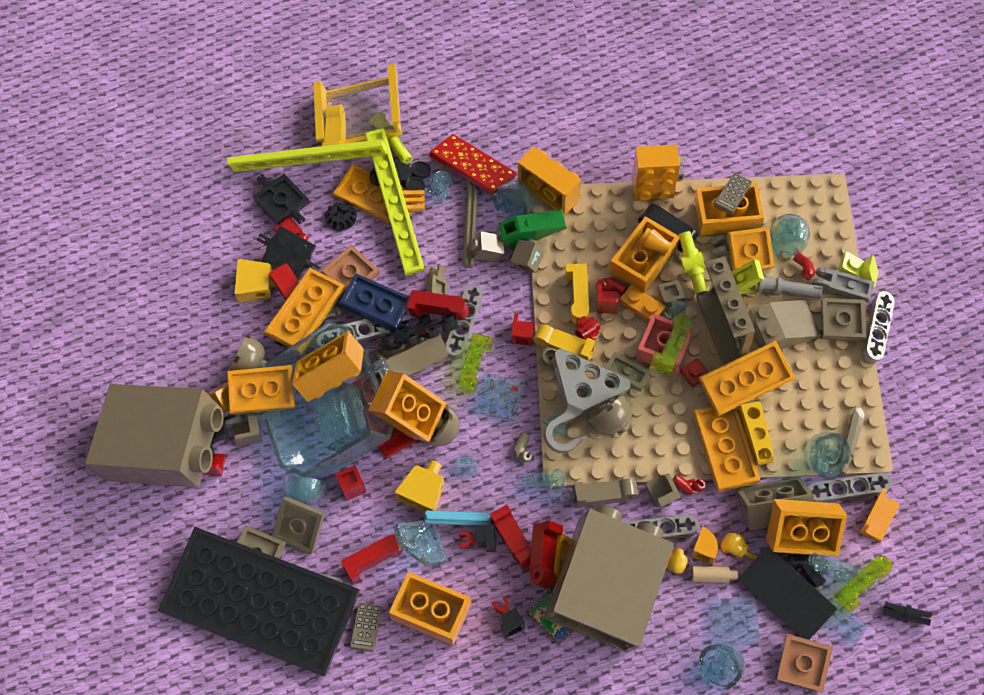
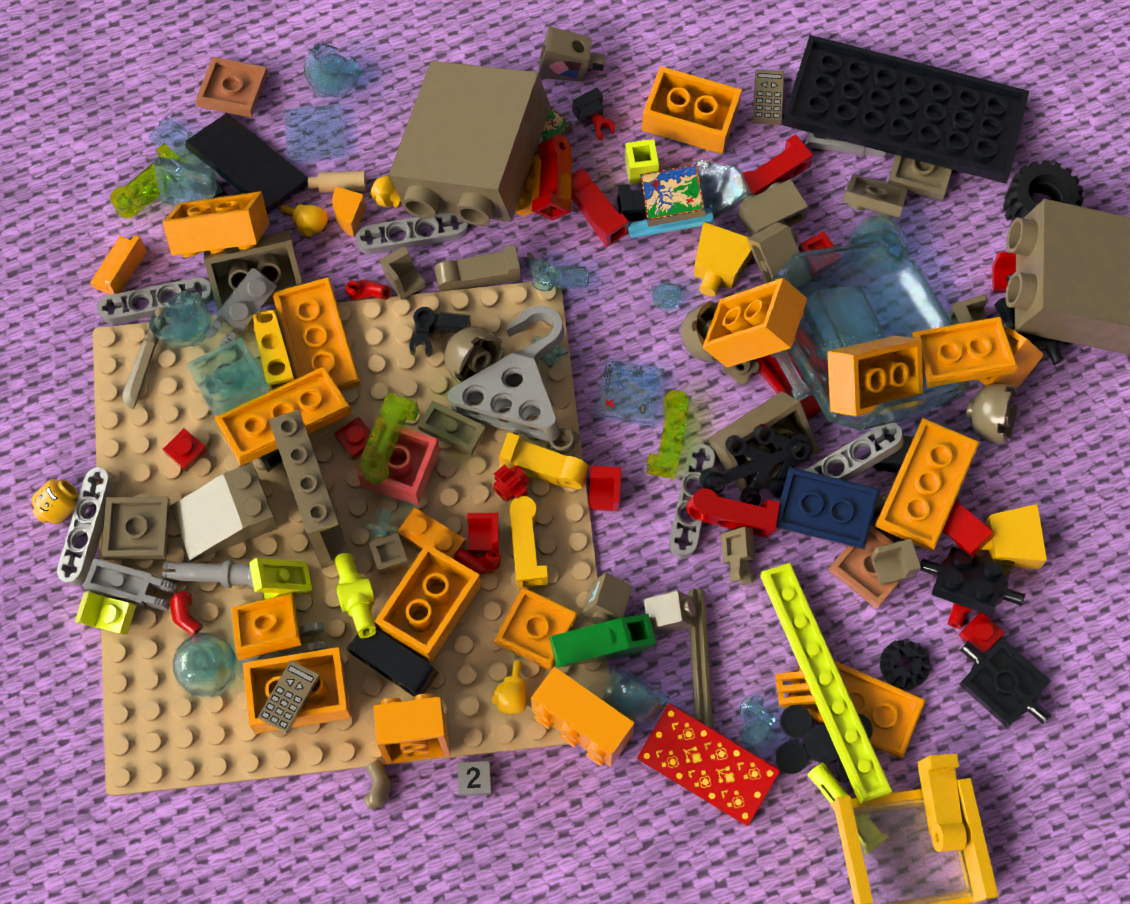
camera: 175 degrees right, 5 degrees up
neon yellow tile [227,139,387,172] -> none
dark tan arm [513,432,532,464] -> none
light orange cone [640,228,672,254] -> none
black pin [883,601,932,626] -> none
none -> yellow head [32,479,79,524]
none -> red plate [162,428,208,472]
none -> clear light blue brick [186,337,270,422]
none -> light grey hinge [204,268,277,350]
none -> black bar [409,307,471,357]
none -> light grey tile [457,761,491,797]
none -> yellow piece [492,660,526,714]
none -> light orange tile [494,586,578,671]
none -> dark tan torso [538,26,605,81]
none -> neon yellow brick [625,139,659,185]
none -> tile [640,164,706,227]
none -> dark tan brick [738,179,808,236]
none -> dark tan brick [747,222,810,287]
none -> dark tan panel [871,539,921,585]
none -> black tyre [1003,160,1084,226]

